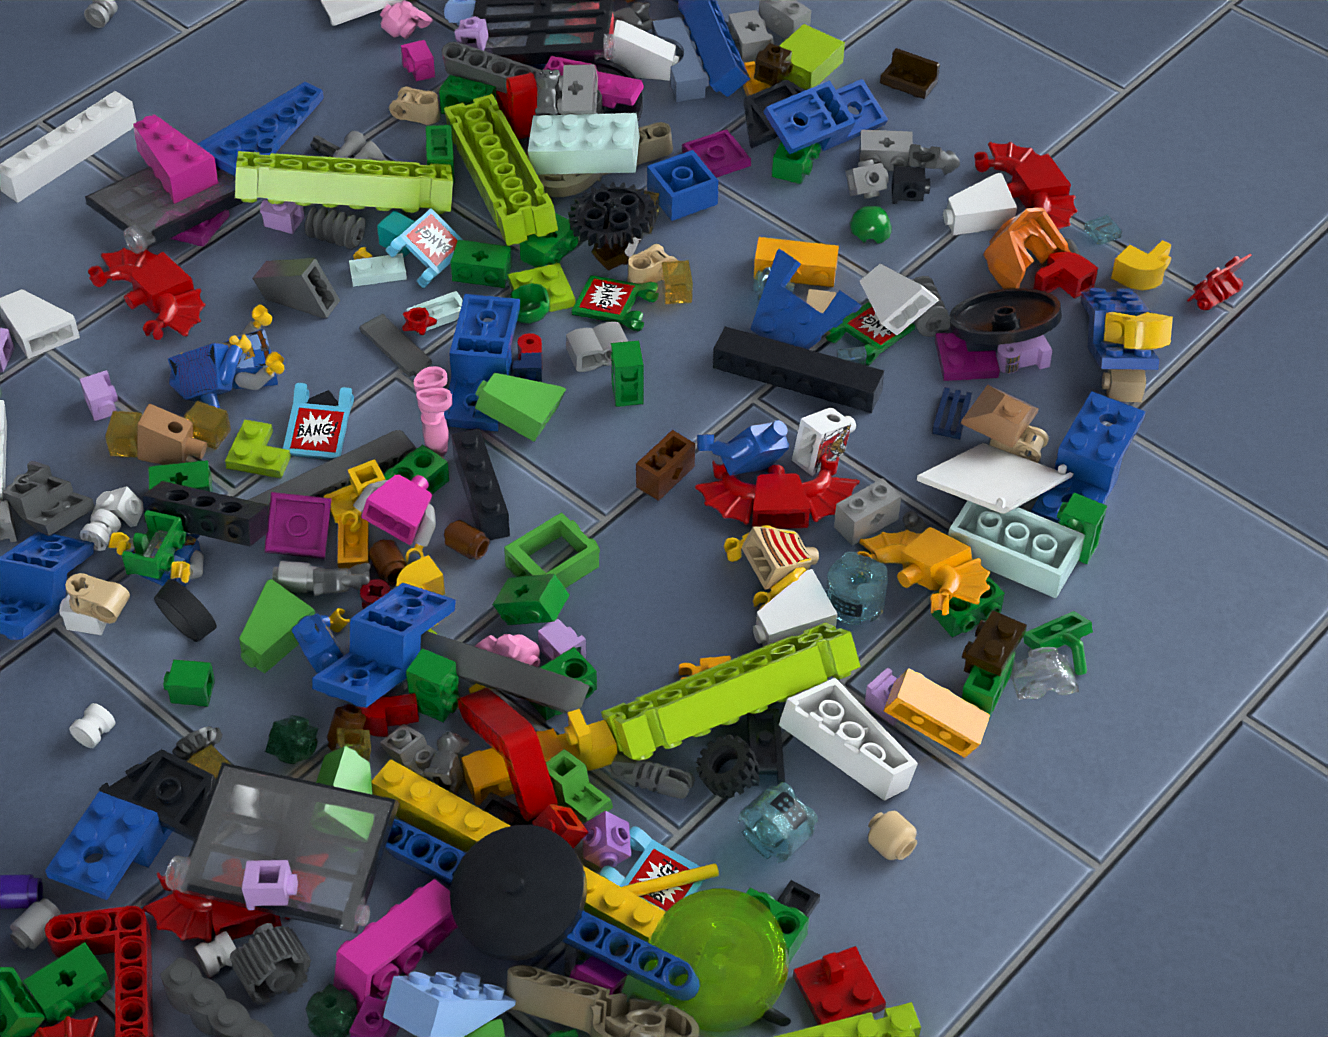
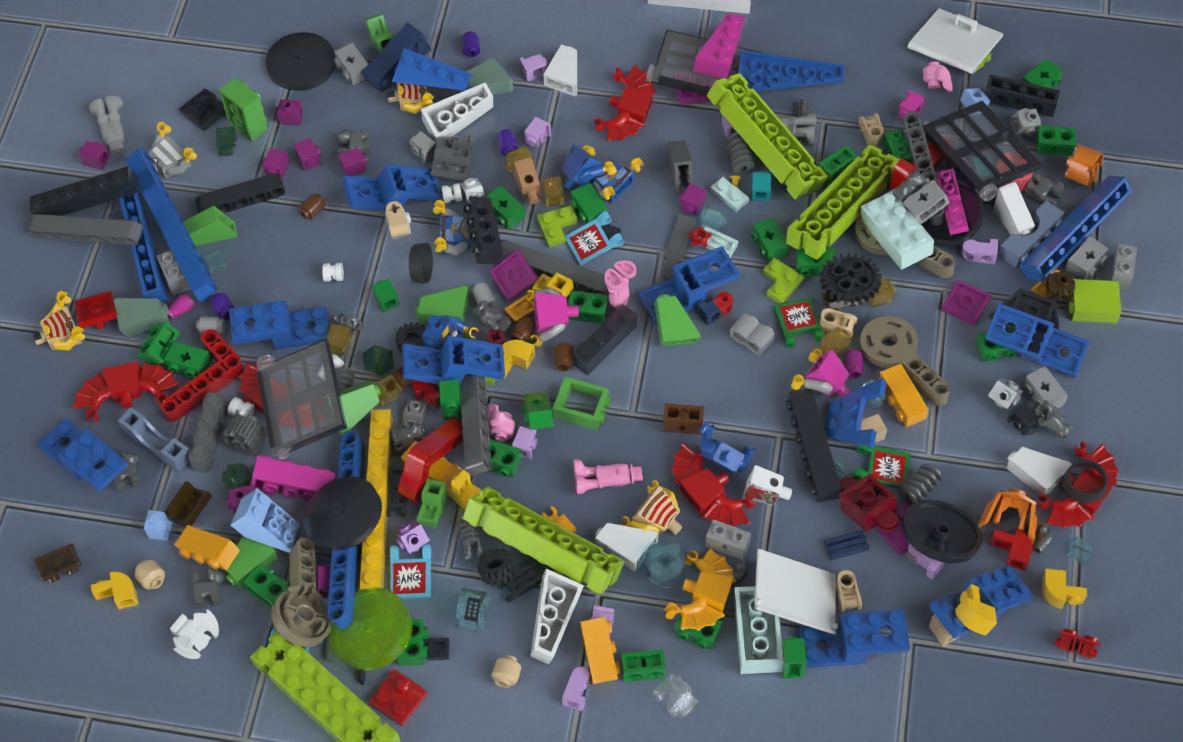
camera: 60 degrees right, 10 degrees up
black wing [99,749,216,842] -> none
green window [122,510,186,580] -> none
lavender brick [242,860,298,910] -> none
flag [385,208,463,288] -> none
lavender brick [455,17,488,51] -> none
green hair [510,283,550,324] -> none
red brick [532,804,589,848] -> none
green brick [611,340,644,407] -> none
yellow bar [622,863,719,896] -> none
blue brick [647,150,719,221] -> none
green hair [849,206,892,244] -> none
white slope [860,264,939,335] -> none
dark brown bracket [880,48,940,99] -> none
medium nougat slope [961,385,1039,448] -> none
dark brown bracket [962,610,1027,676] -> none
green plate [1023,611,1093,675] -> none
none -> black tyre [396,322,426,354]
none -> dark purple brick [497,129,518,156]
none -> lavender leg [562,667,590,711]
none -> green brick [570,183,608,224]
none -> bright pink piece [573,459,643,495]
none -> magenta brick [679,183,707,216]
none -> clear light blue head [699,205,727,231]
none -> dark pink torso [791,349,850,398]
none -> dark red brick [839,474,899,533]
none -> magenta brick [843,349,864,379]
none -> dark tan beam [860,316,950,406]
none -> lavender leg [961,239,998,264]
none -> black tyre [1062,459,1108,503]

